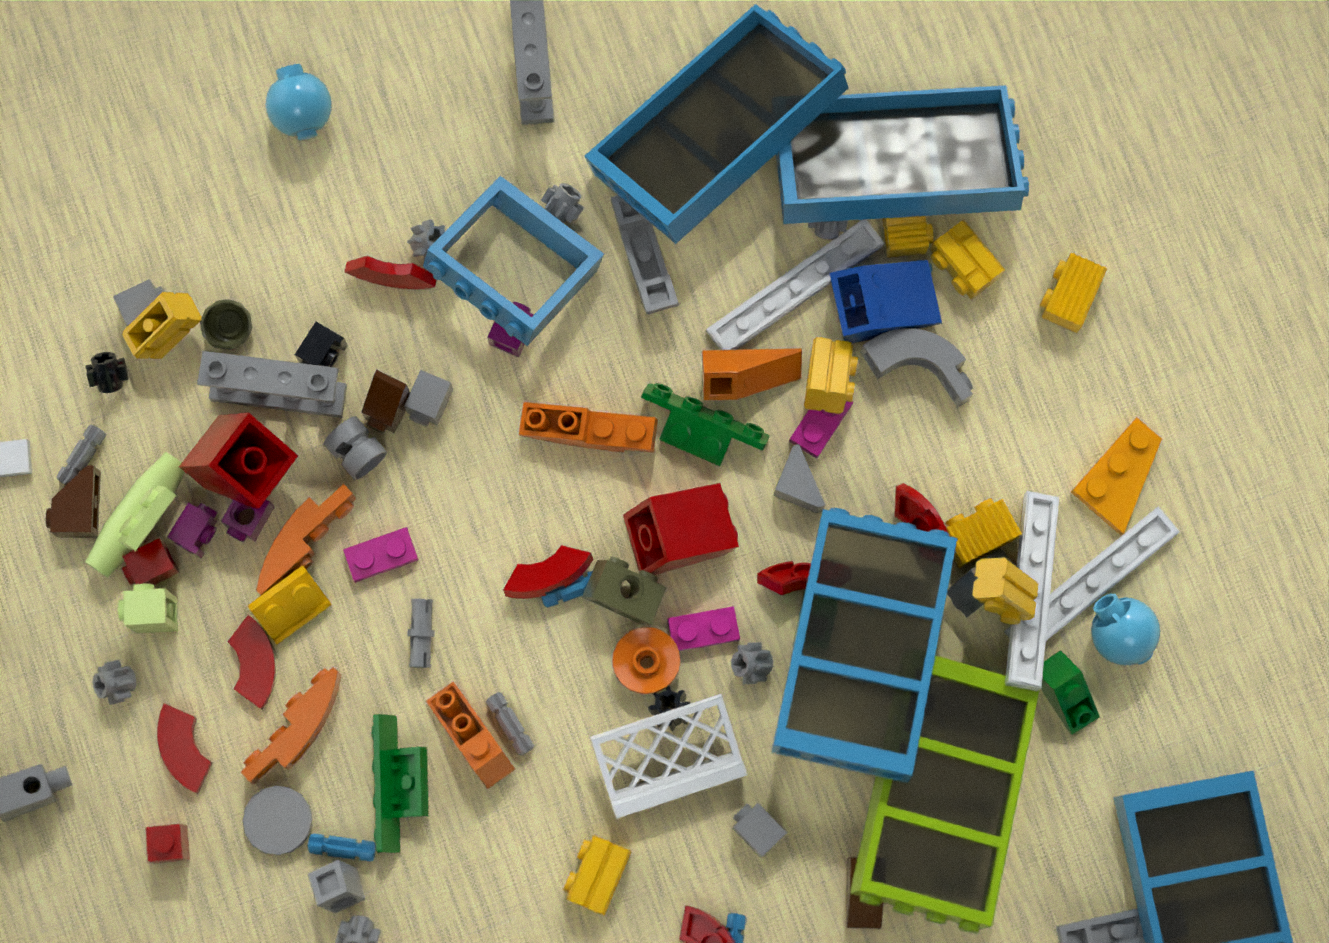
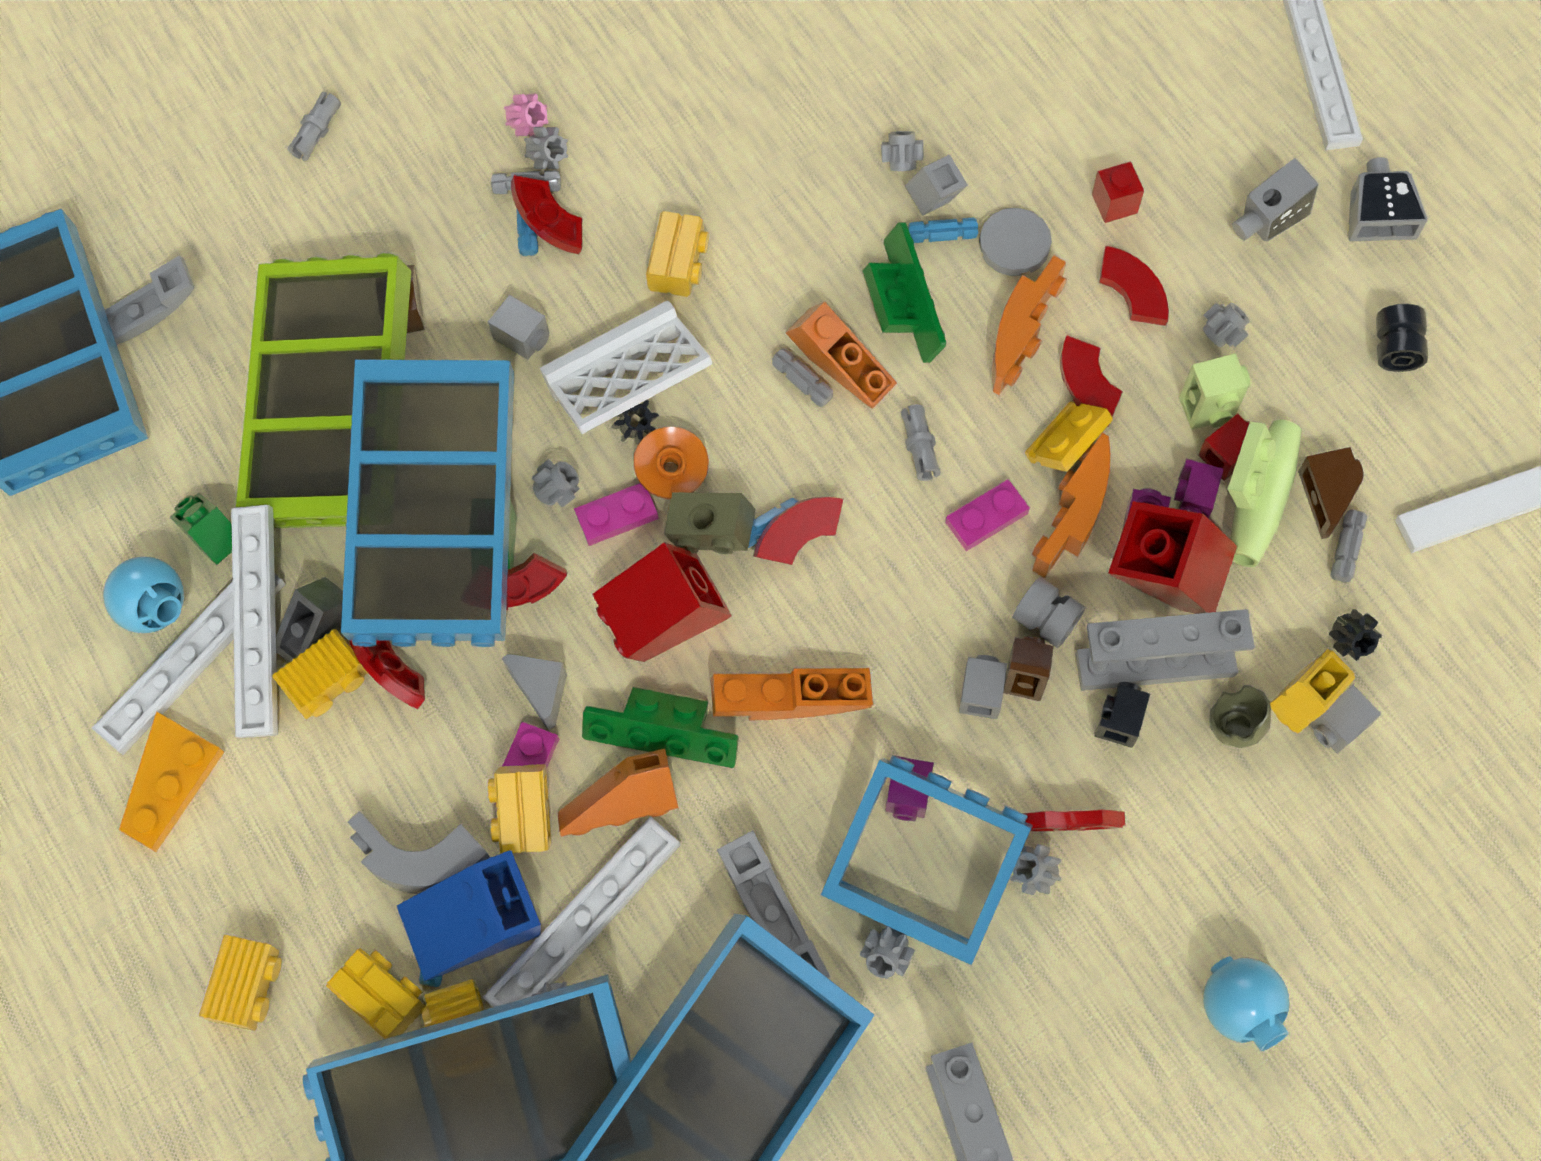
camera: 175 degrees right, 10 degrees down
yellow brick [972,558,1039,625] -> none

